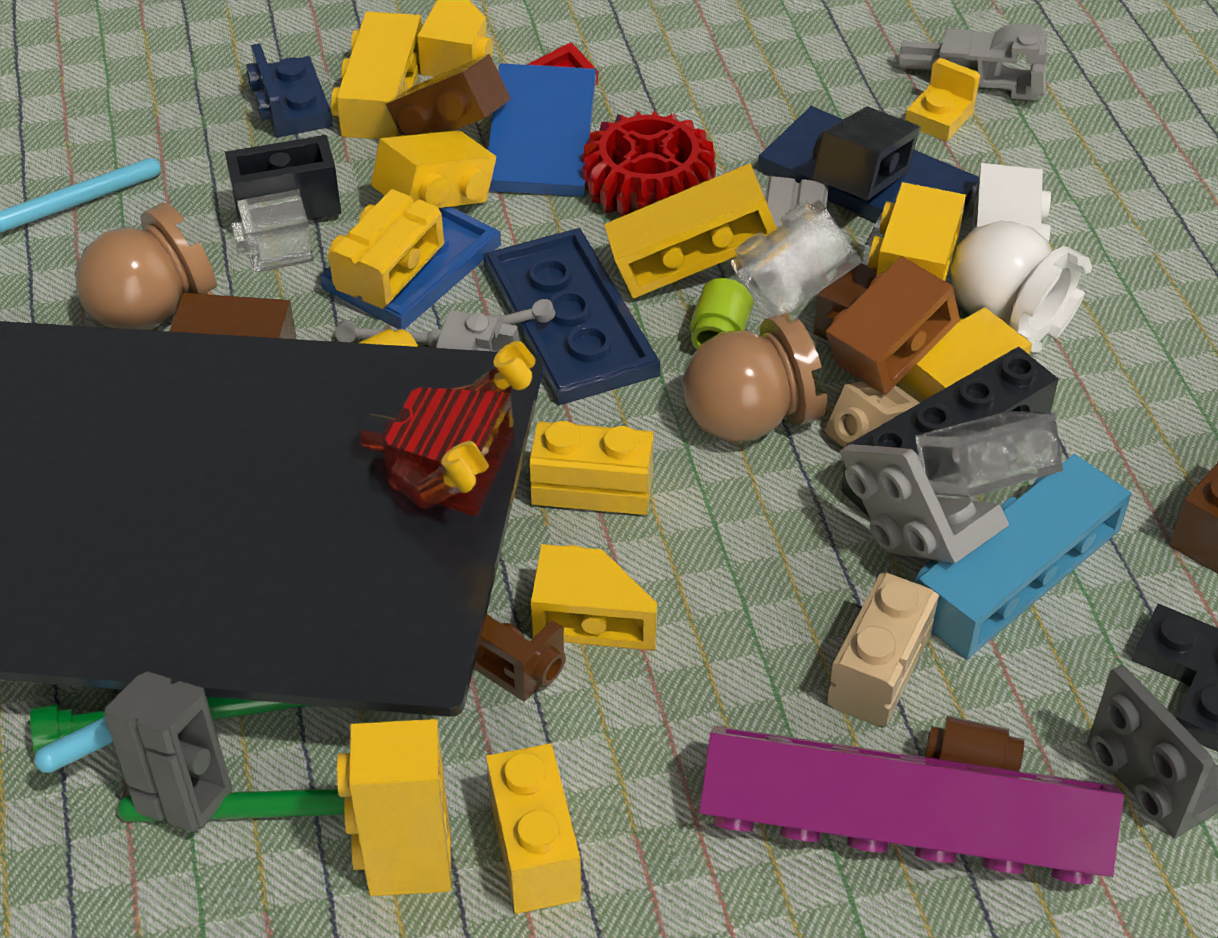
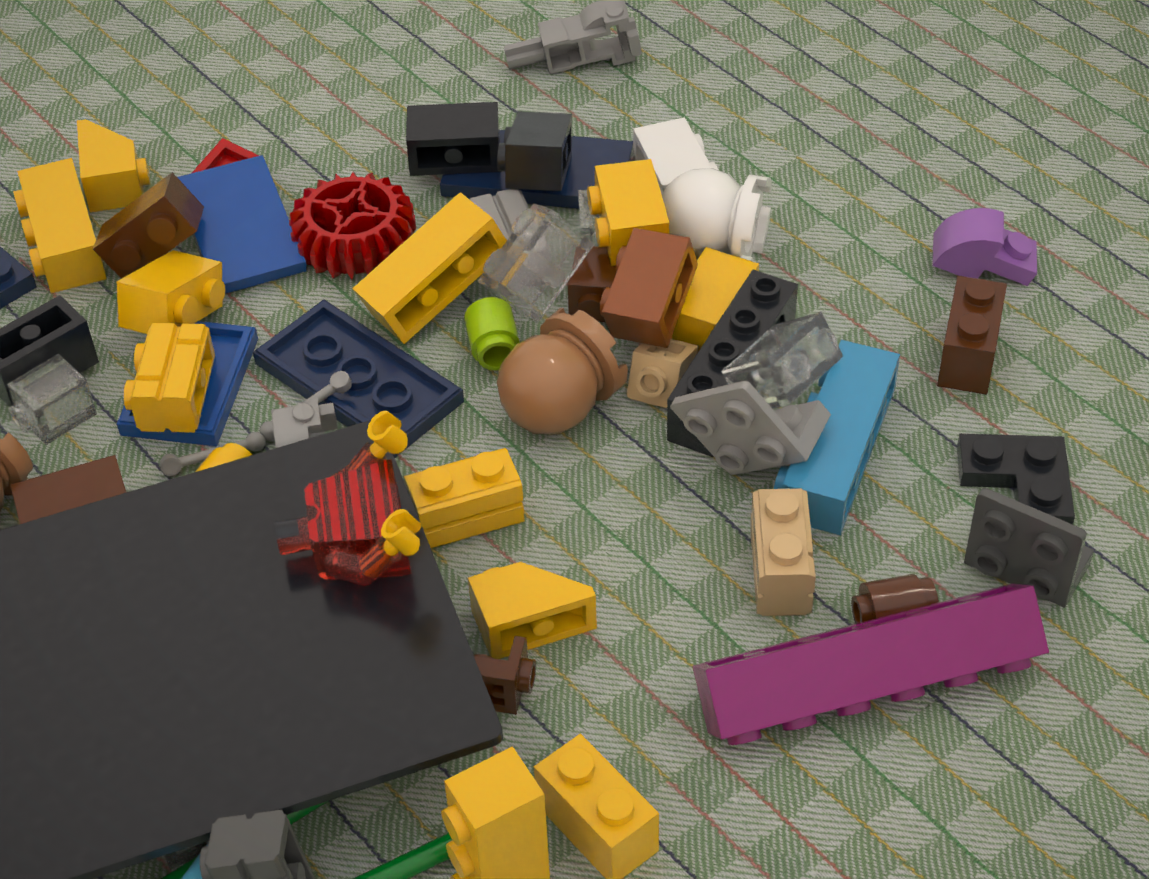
camera: 25 degrees left, 0 degrees up
yellow bracket [905,58,980,142] -> none
none -> black brick [406,102,501,176]

